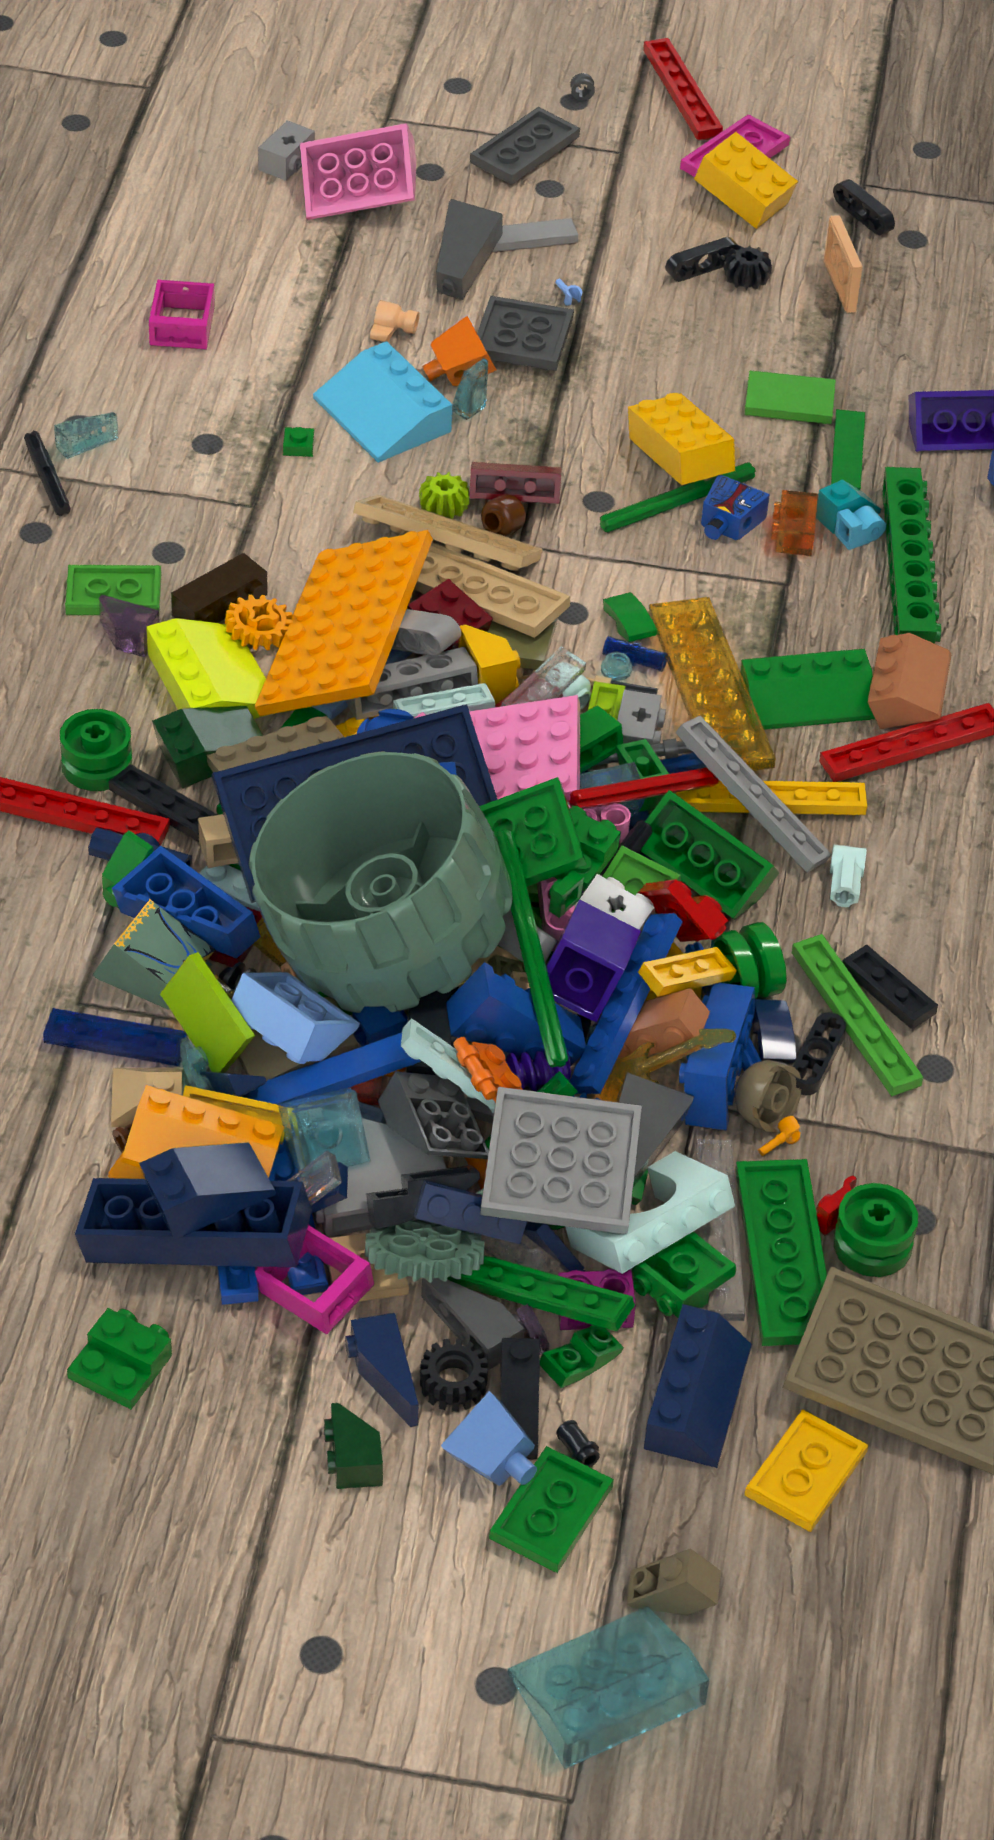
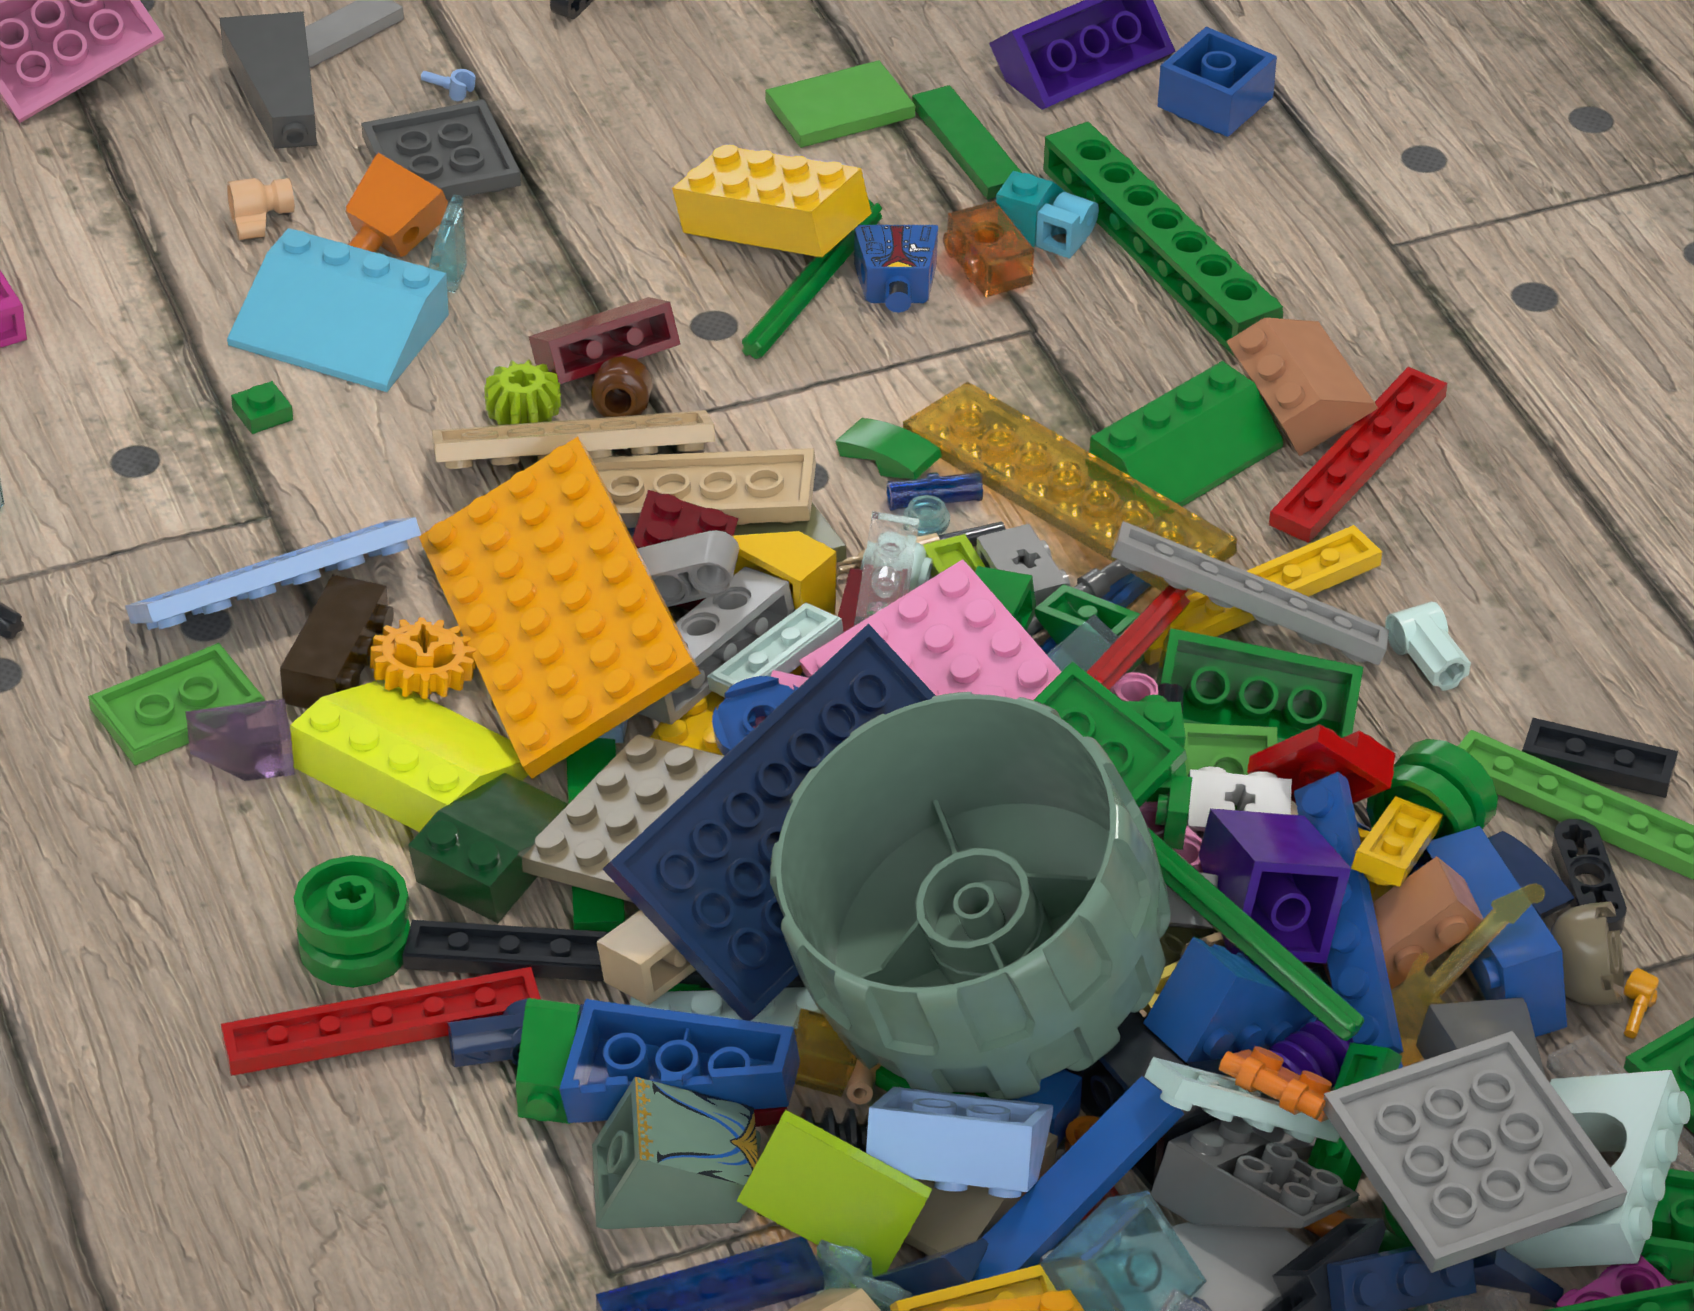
camera: 30 degrees left, 5 degrees down
none -> light blue plate [125,517,421,630]

